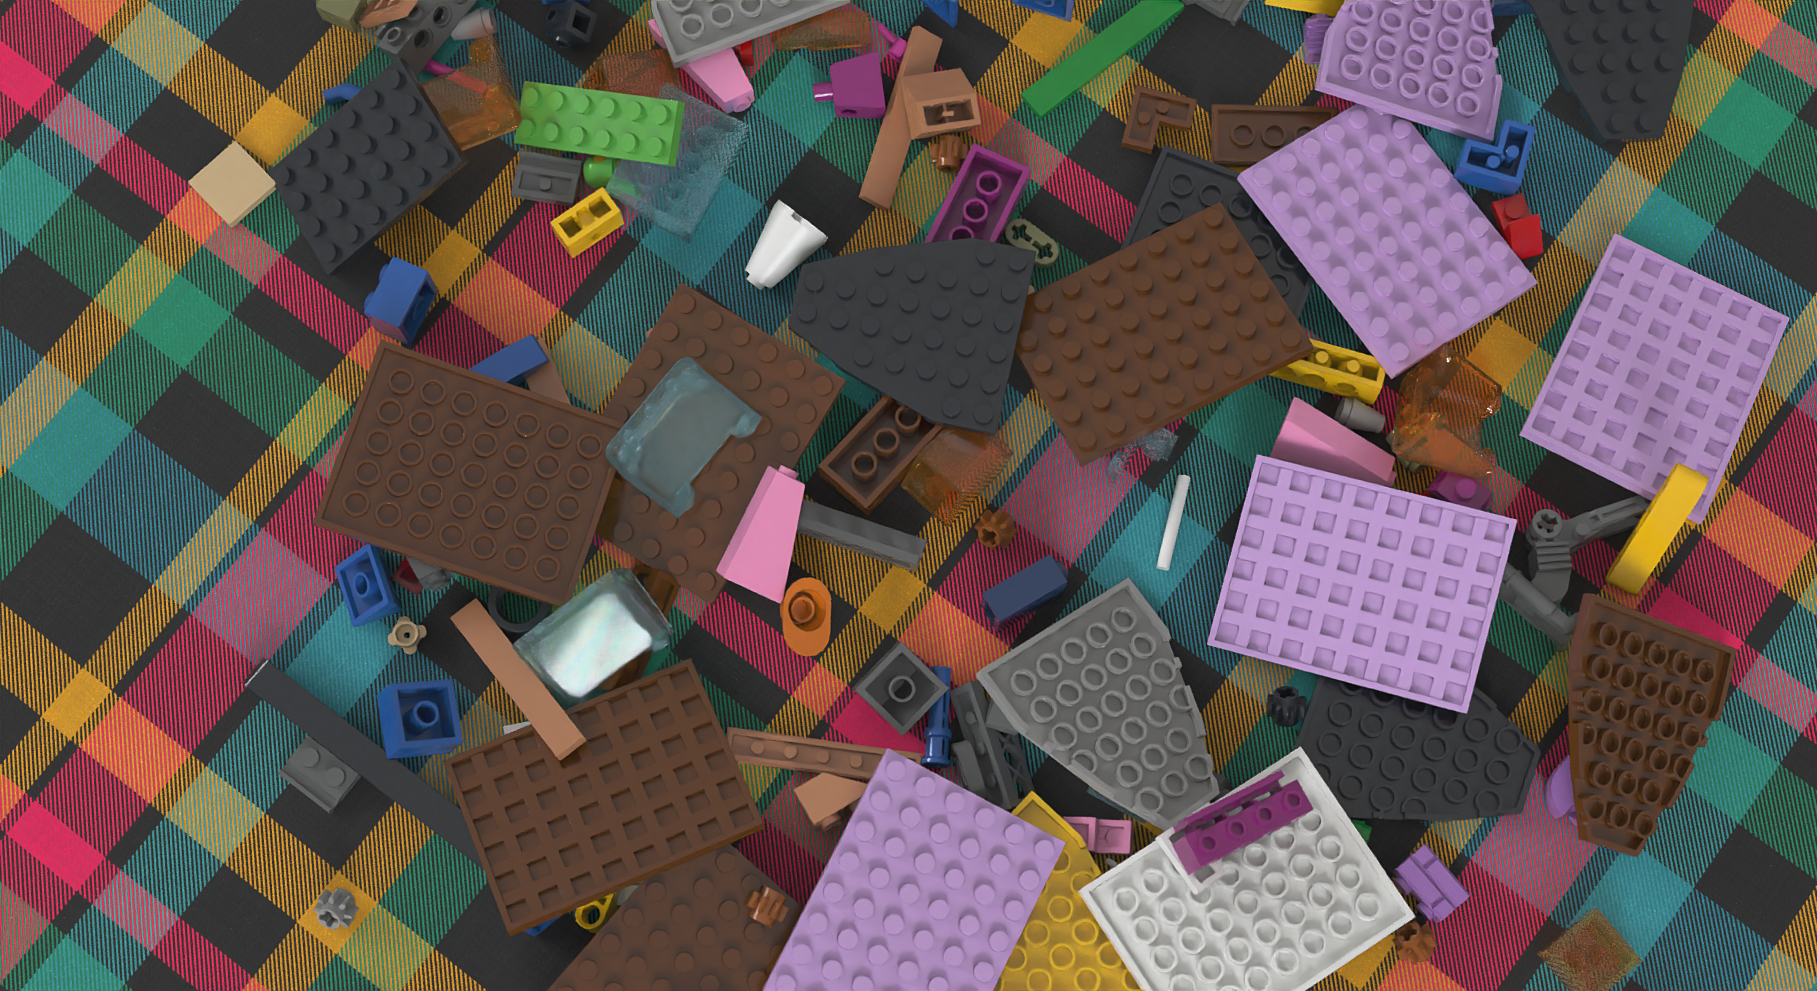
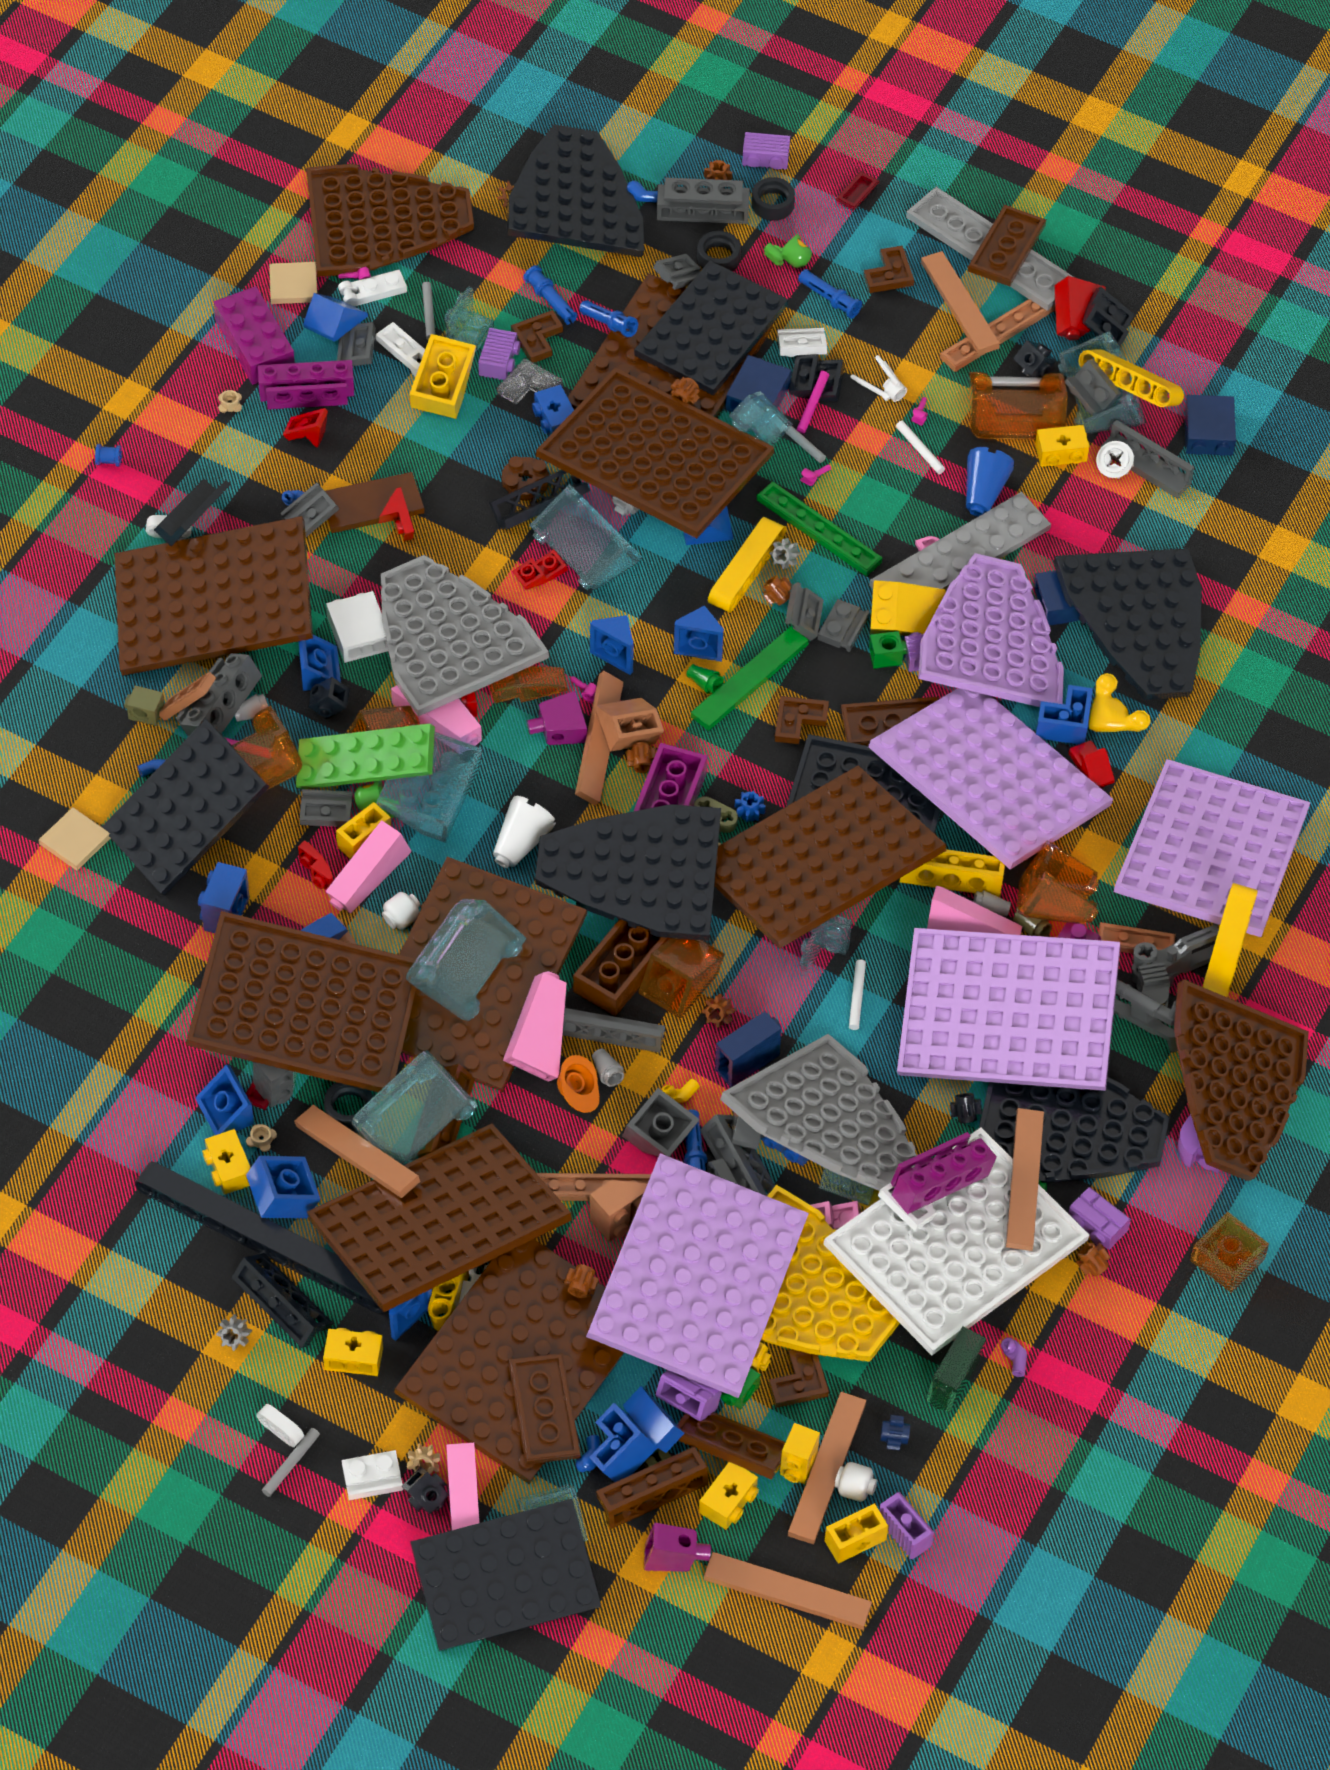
camera: 10 degrees left, 20 degrees down
dark grey plate [278,735,361,814] -> none
none -> yellow brick [202,1129,251,1195]
none -> black fence [232,1253,333,1348]
none -> red slope [298,840,333,890]
none -> yellow brick [323,1328,383,1376]
none -> bright pink slope [326,820,411,913]
none -> white head [382,892,421,930]
none -> light grey cone [592,1049,624,1087]
none -> yellow arm [661,1079,700,1103]
none -> green cone [686,664,724,694]
none -> blue gear [735,791,766,822]
none -> green brick [869,631,907,669]
none -> nougat tile [1006,1108,1044,1251]
none -> yellow head [1088,673,1151,732]
none -> nougat tile [1098,922,1176,955]

